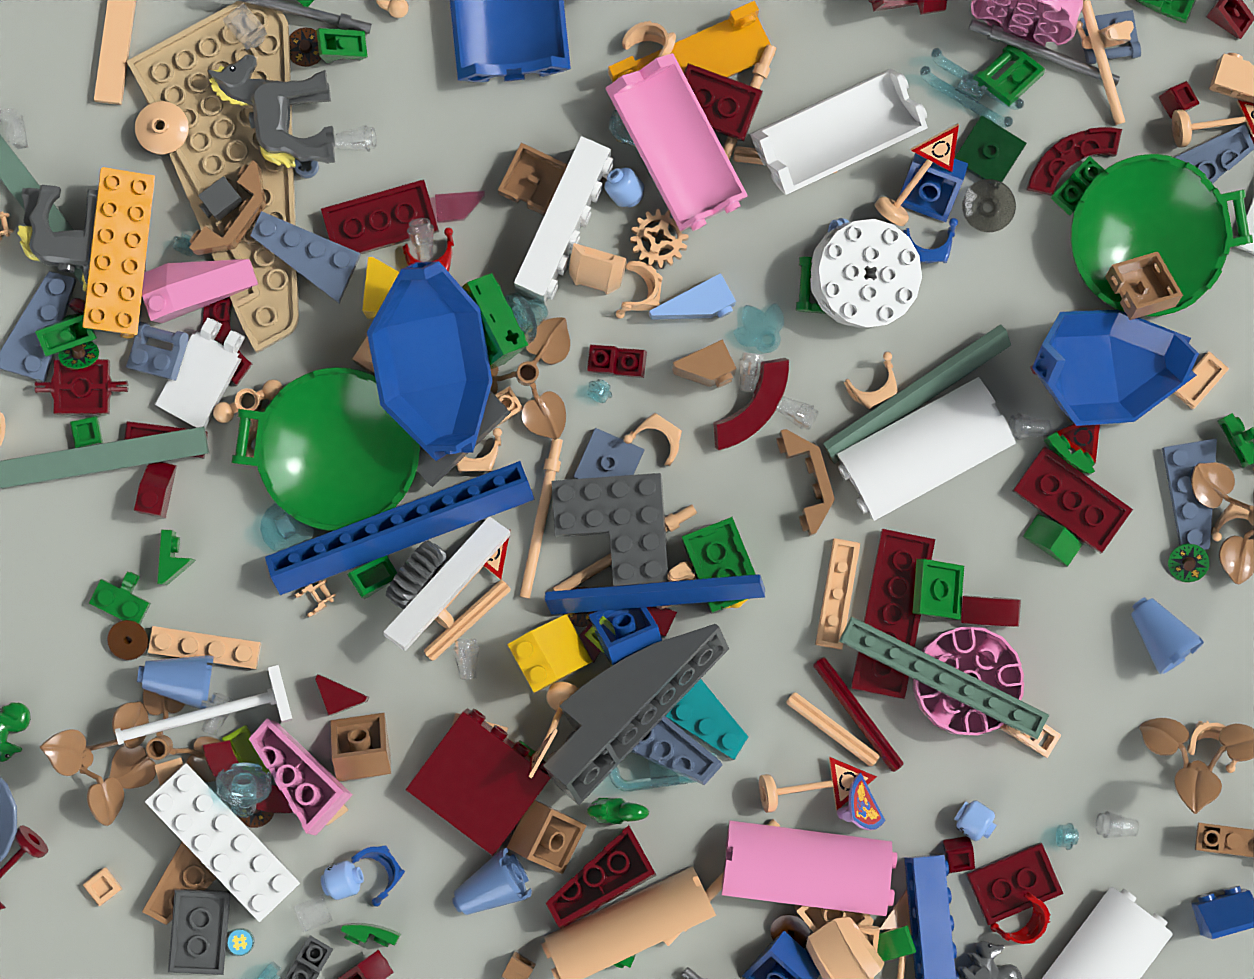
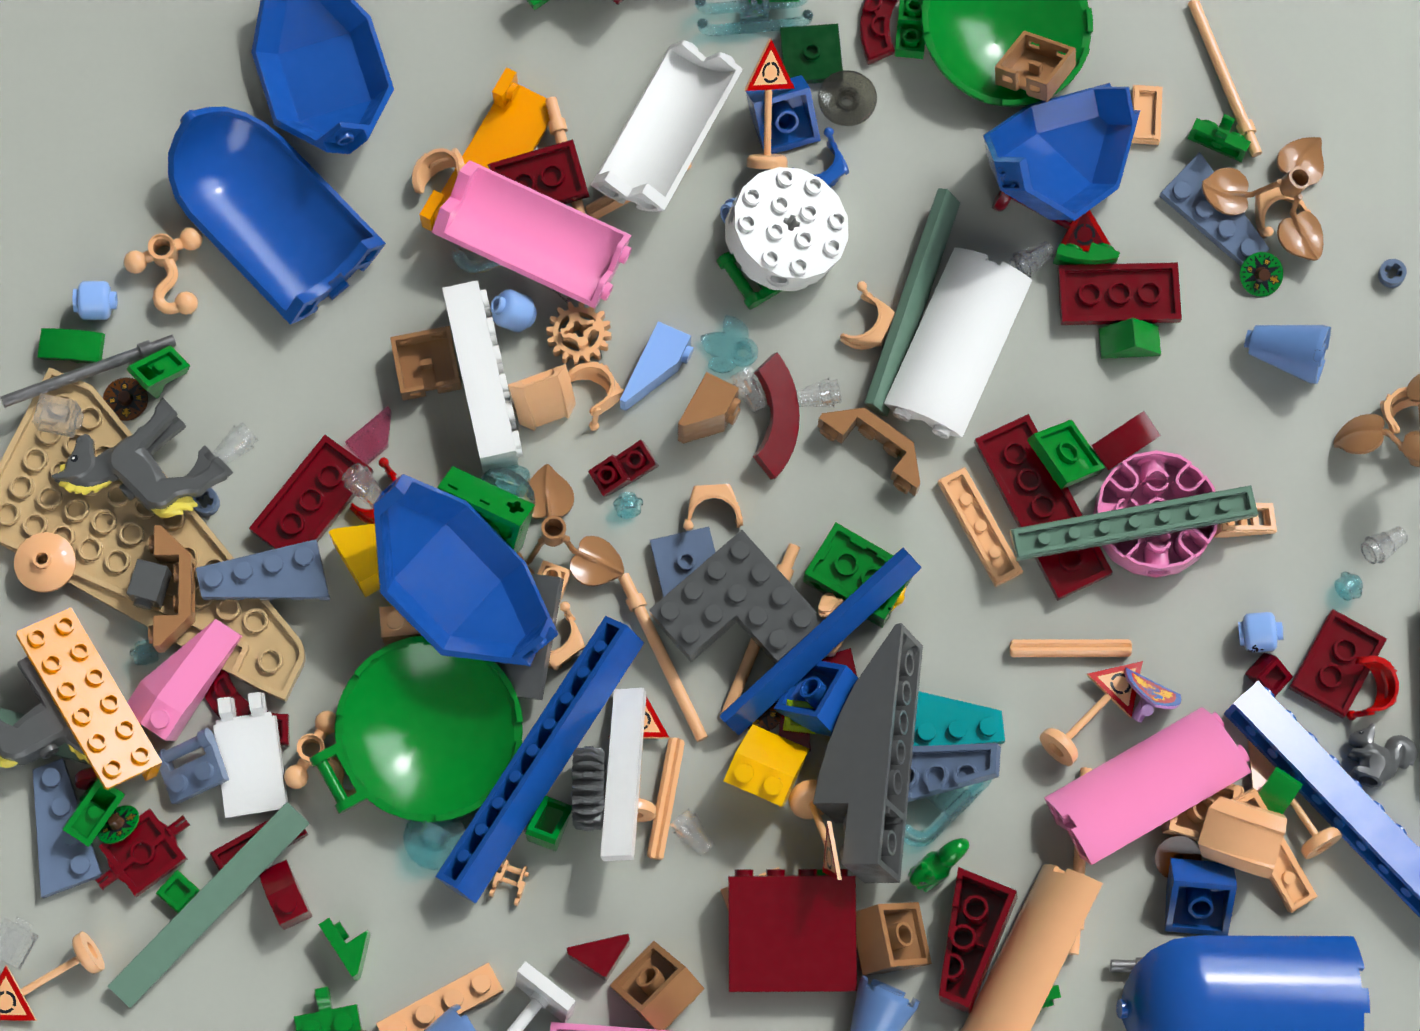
camera: 35 degrees left, 10 degrees down
dark red axle [813,657,904,772] -> none

